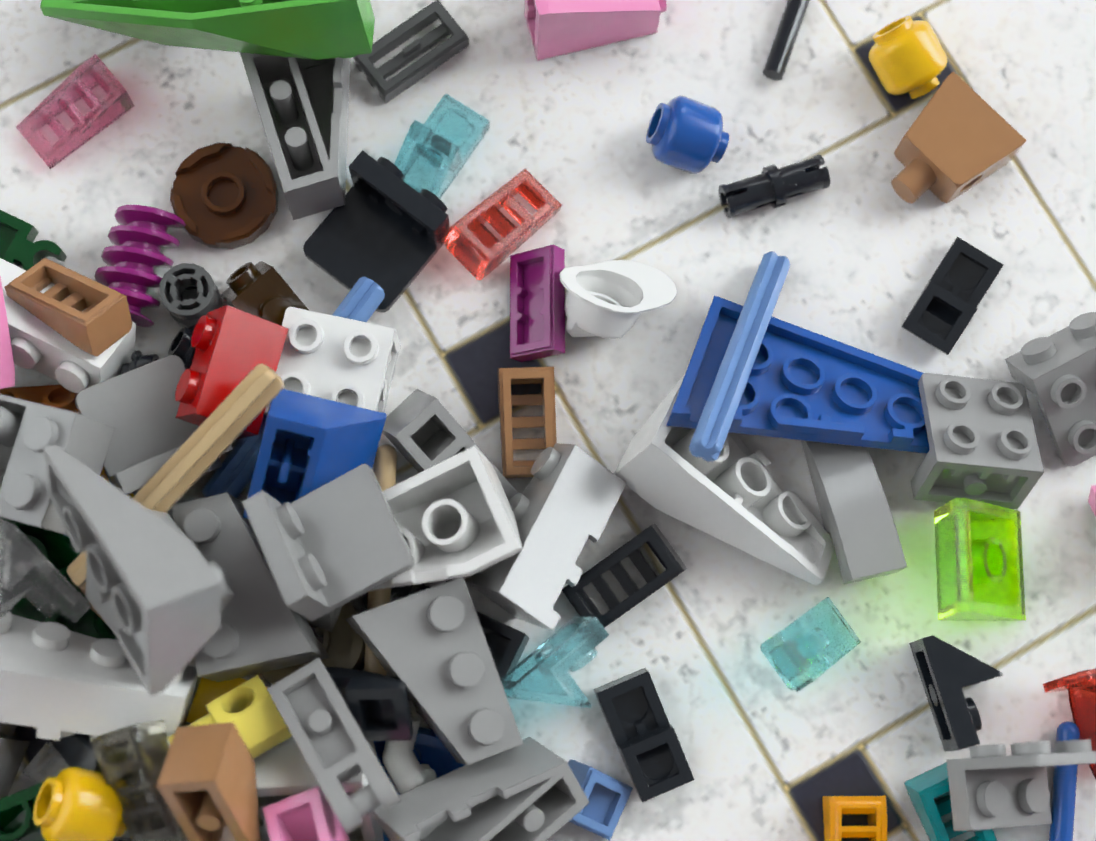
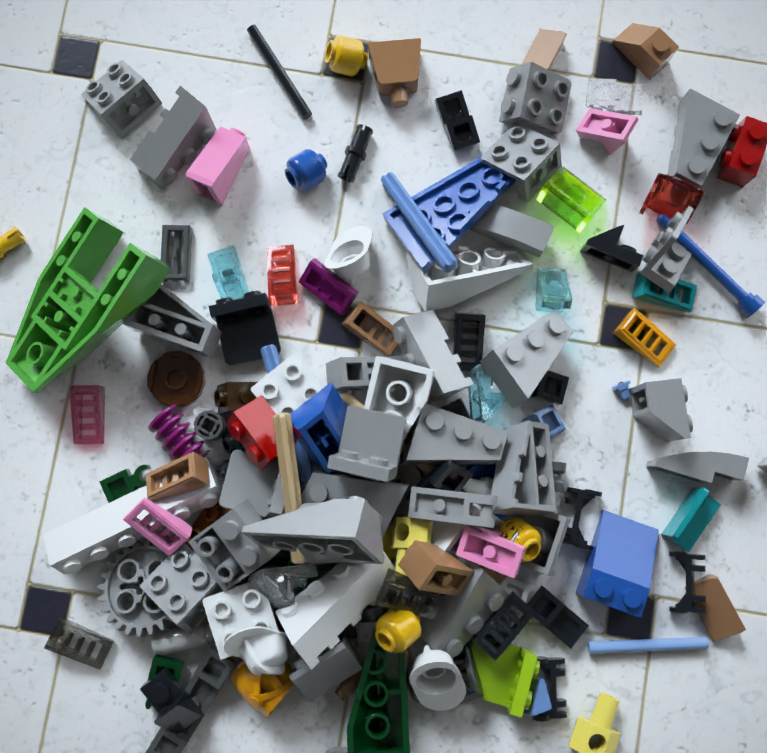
camera: 45 degrees left, 5 degrees up
none -> wedge [480,309,573,409]

